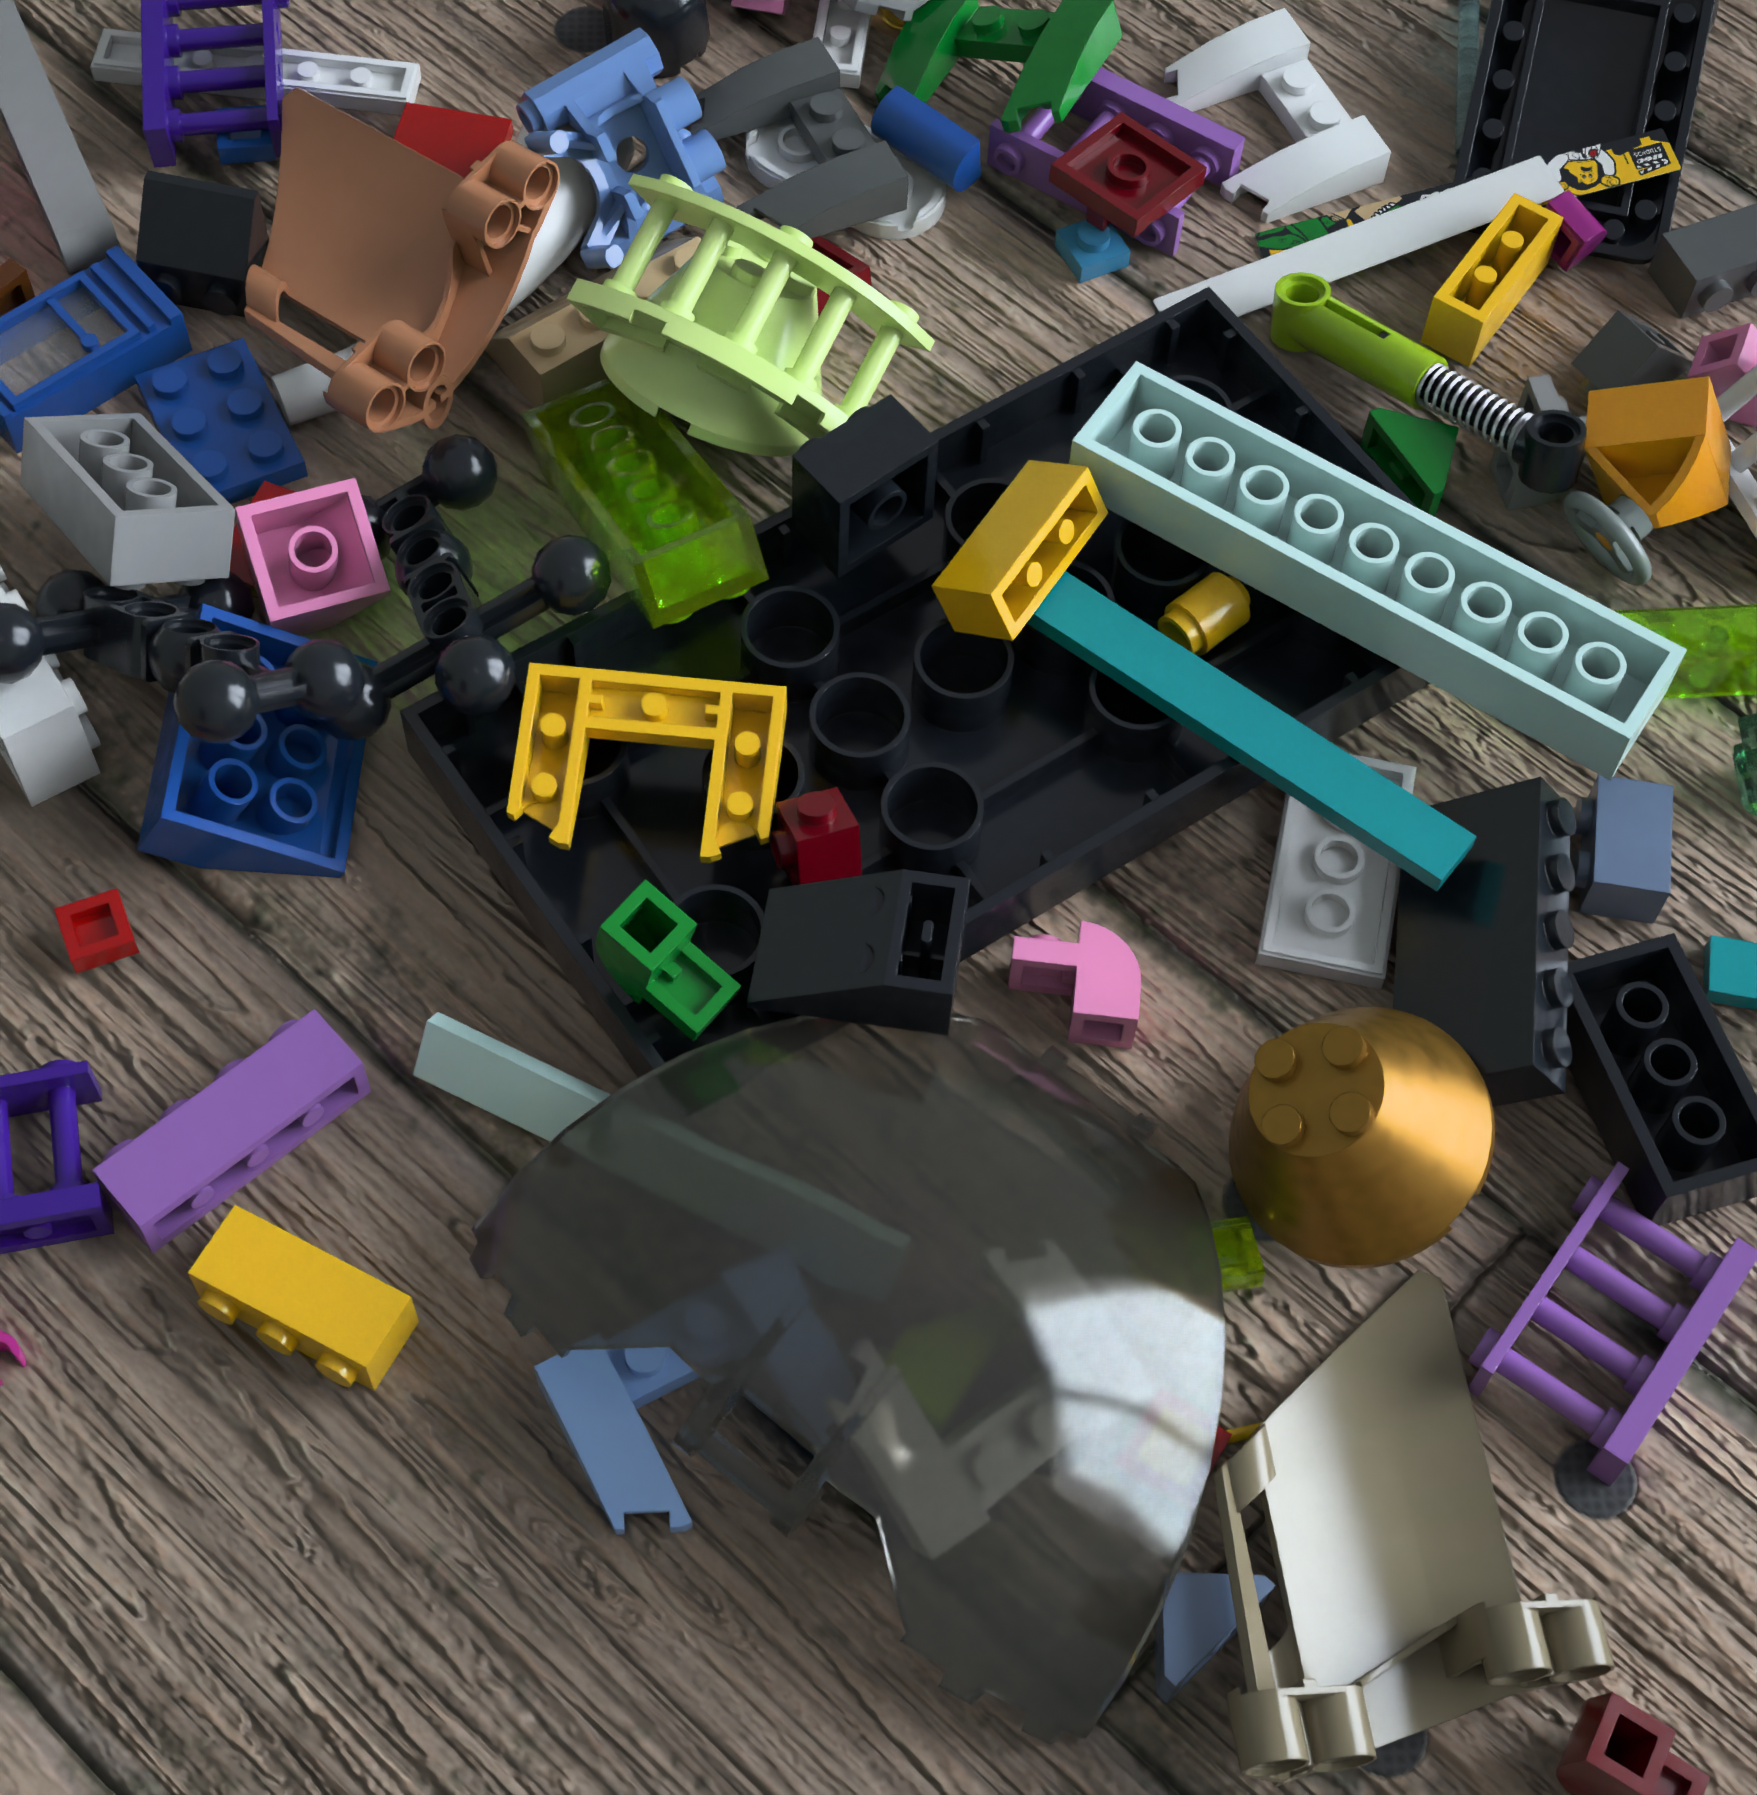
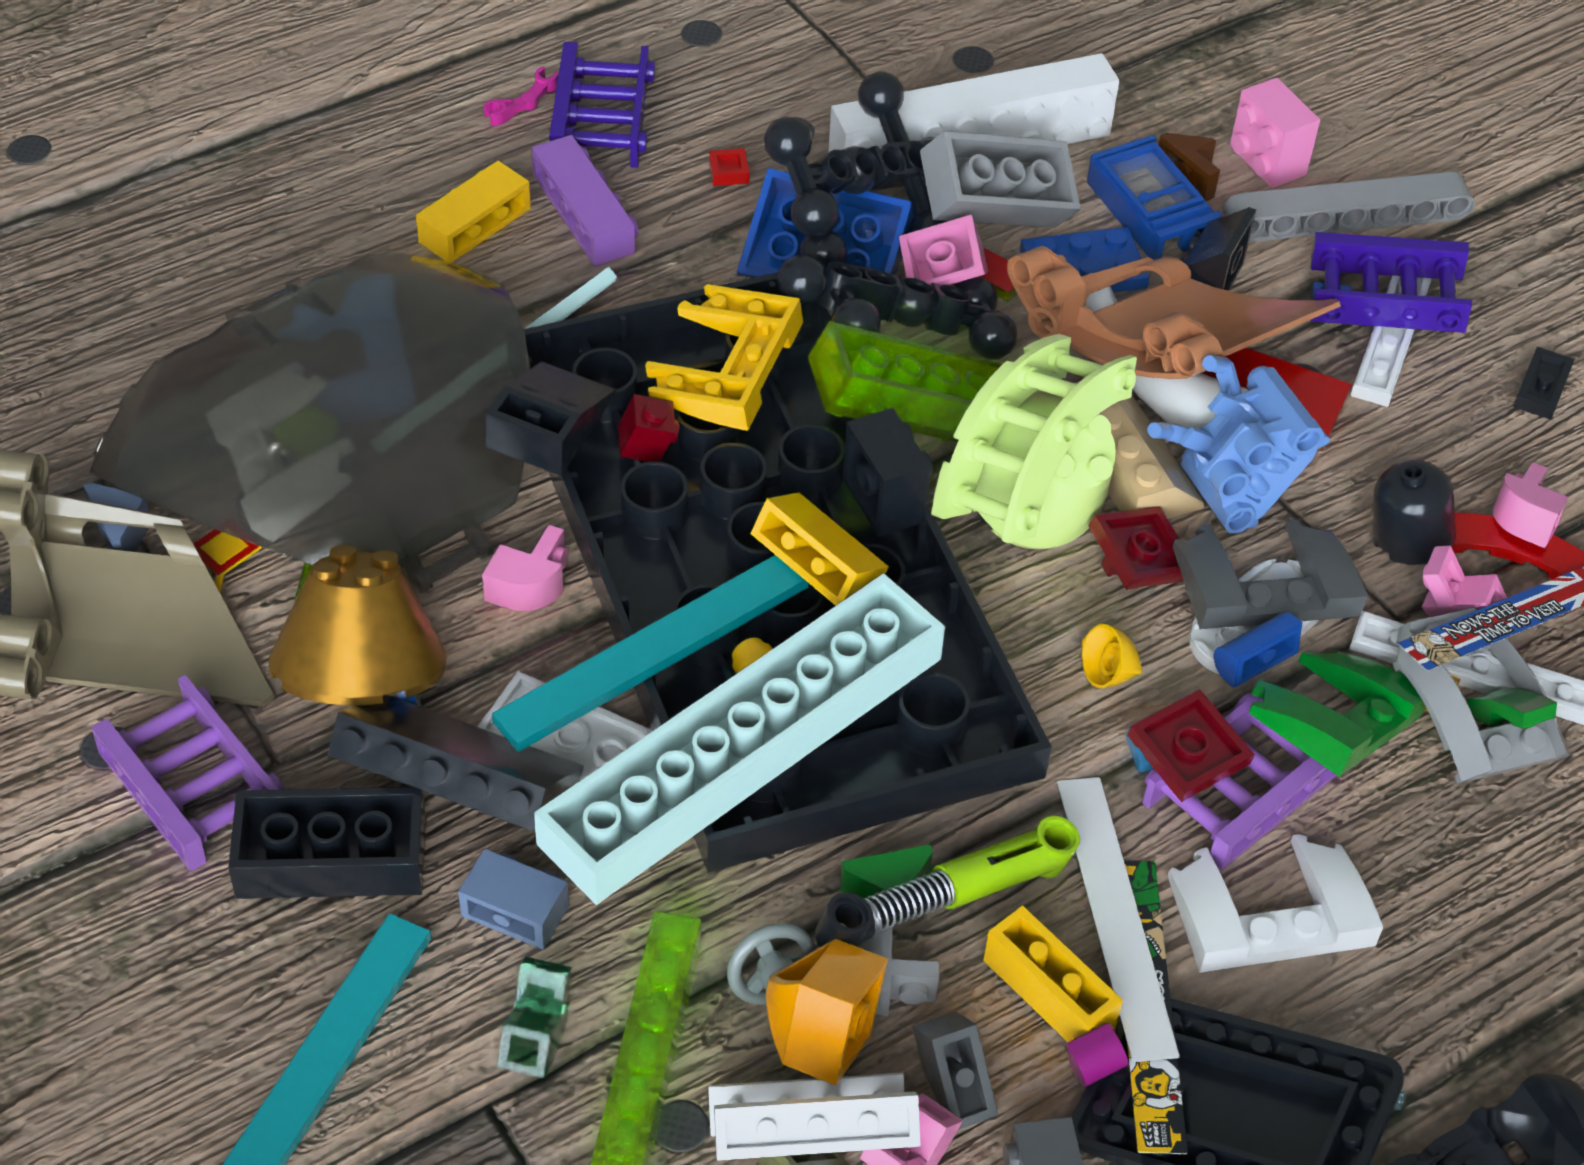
camera: 105 degrees right, 10 degrees down
green brick [595,879,741,1041] -> none
none -> yellow hat [1081,624,1142,688]

